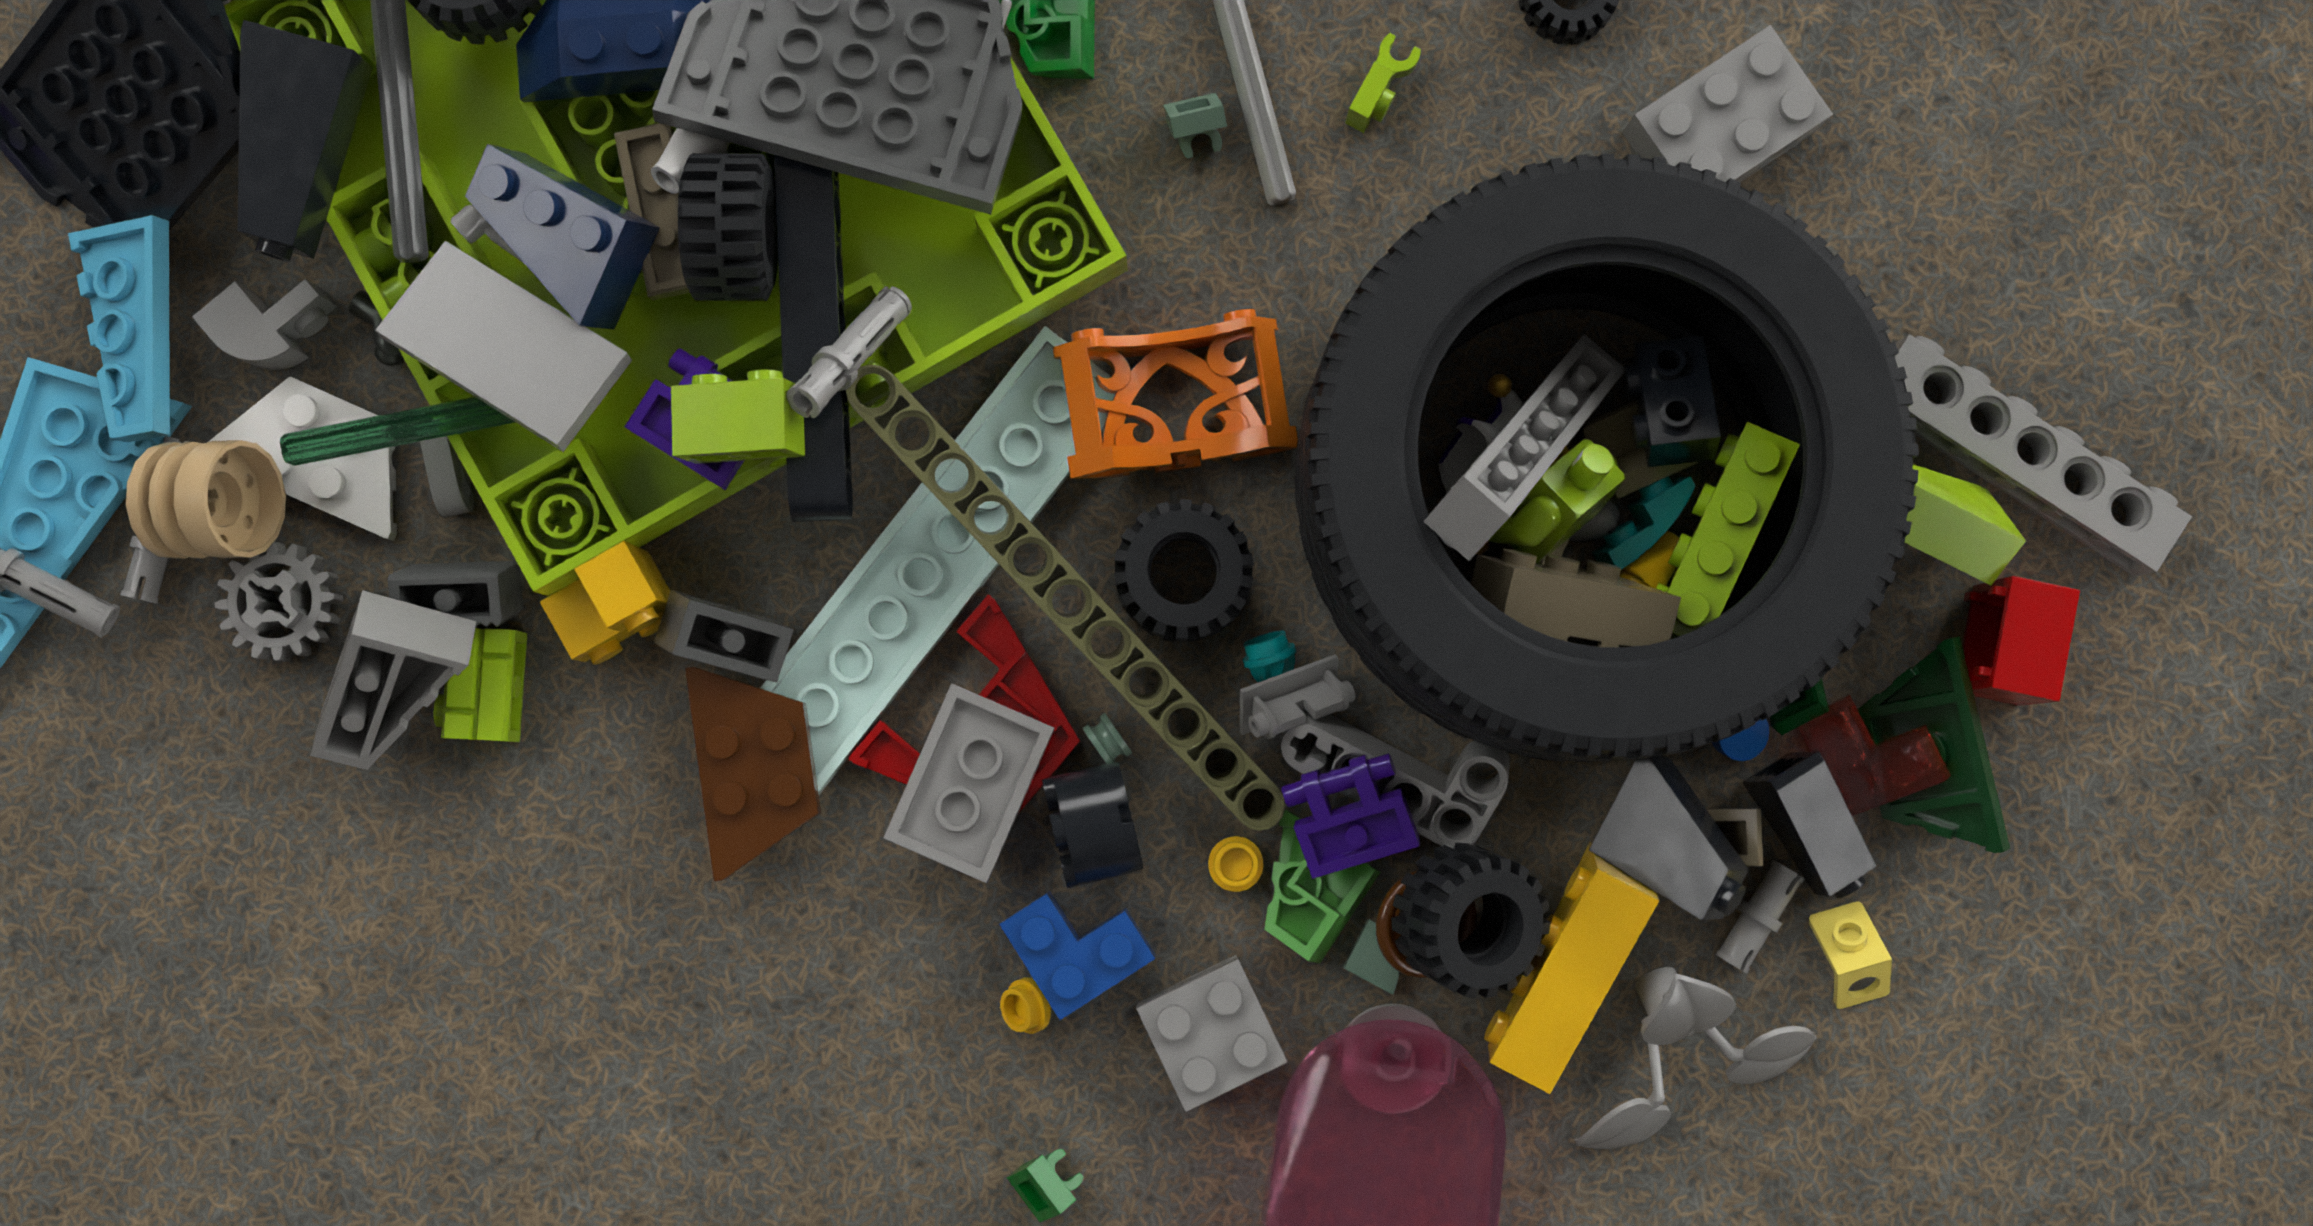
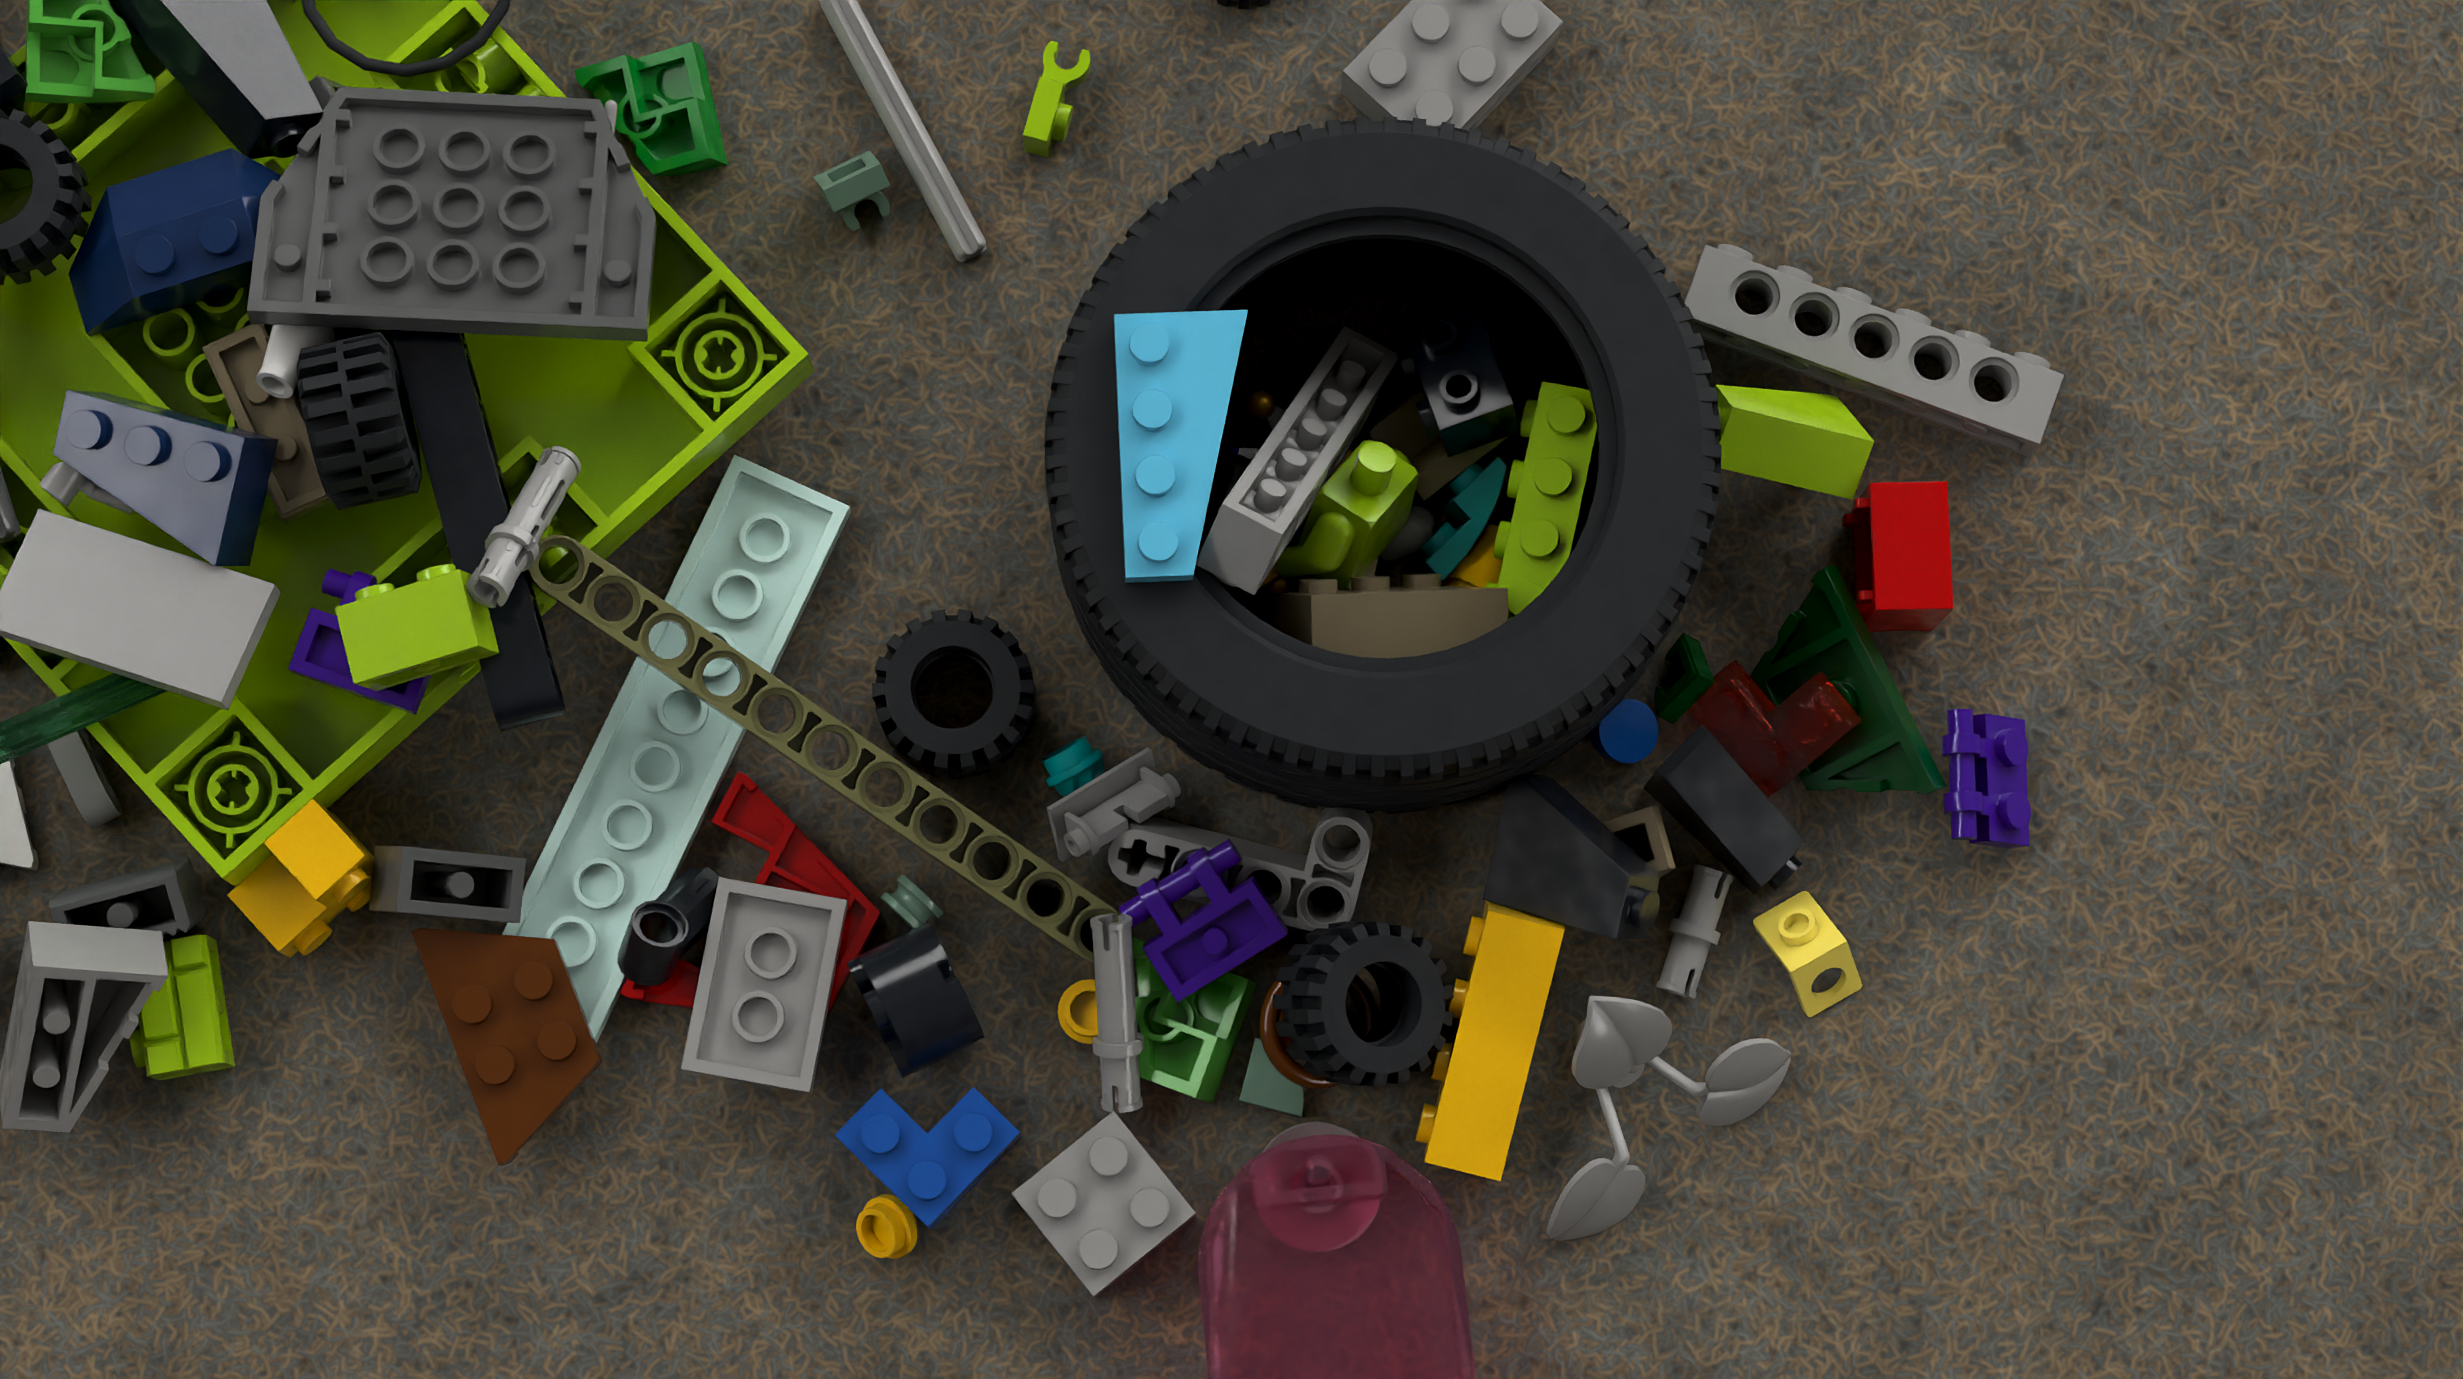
camera: 20 degrees left, 5 degrees down
orange fence [1053,309,1298,479] -> none
none -> black piece [617,866,721,986]
none -> light grey pin [1090,913,1145,1113]
none -> medium azure wing [1114,310,1248,583]
none -> dark purple plate [1941,709,2031,848]

